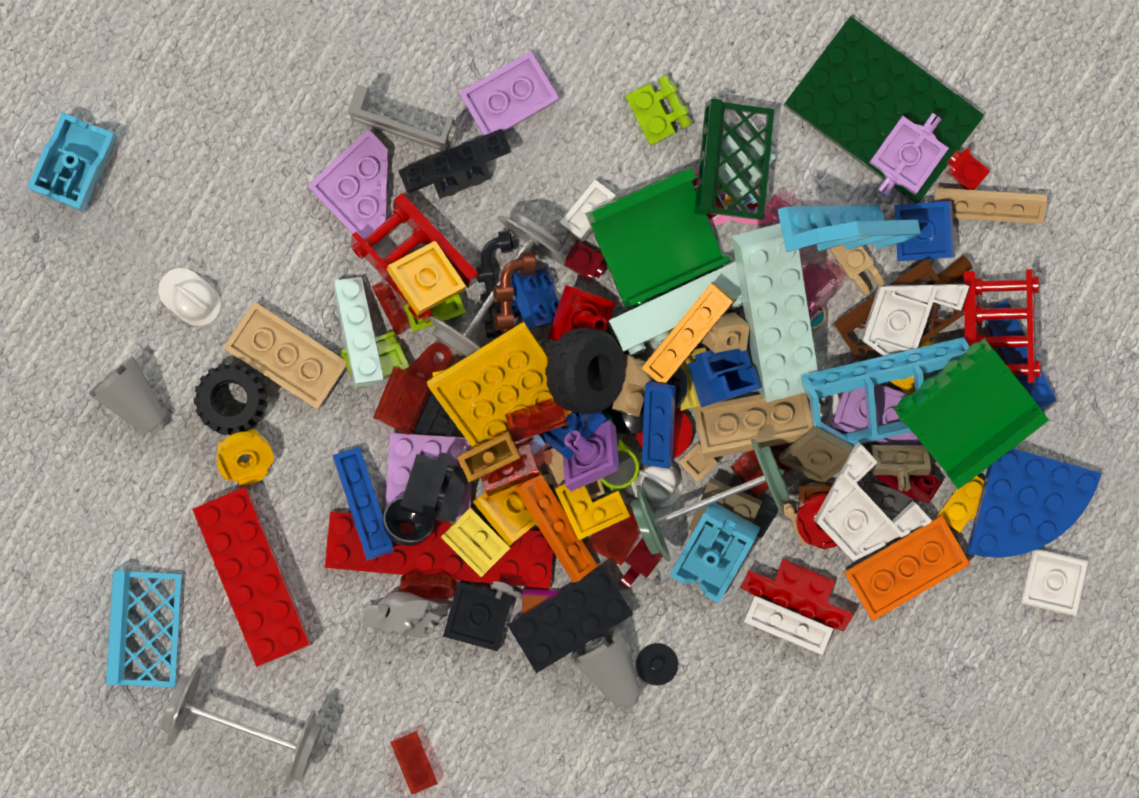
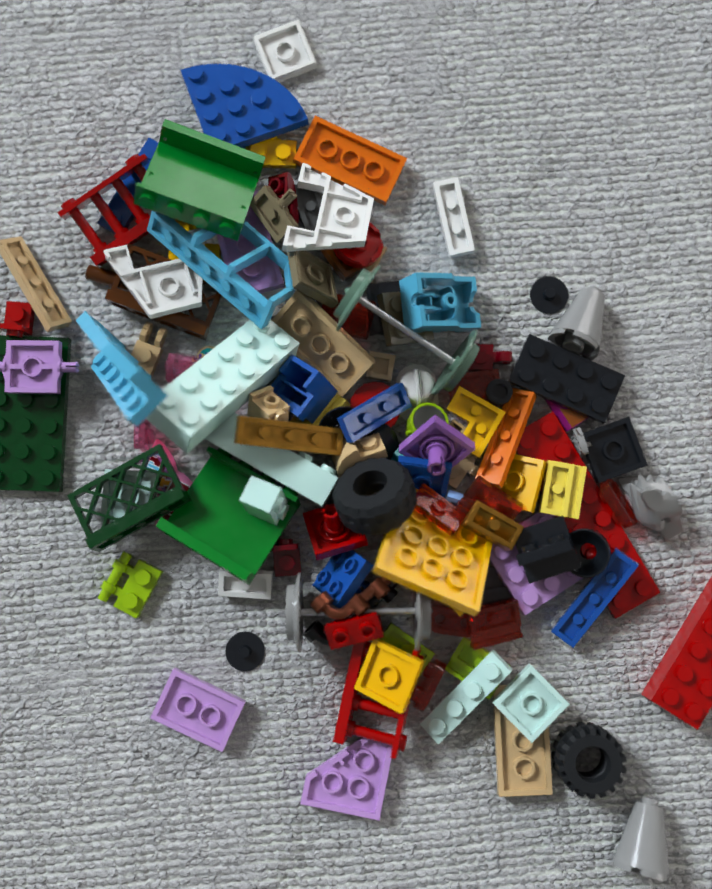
camera: 120 degrees left, 0 degrees up
white piece [158,268,221,326] -> none
yellow plate [216,429,274,485] -> none
light grey panel [348,84,458,152] -> none
black bracket [399,129,511,199] -> none
red bracket [740,559,853,632] -> none
blue plate [894,201,955,261] -> none
none -> black piece [225,631,265,671]
none -> light aqua brick [239,476,289,526]
none -> red bracket [324,612,384,650]
none -> black tile [485,379,513,406]
none -> light aqua plate [491,664,570,743]

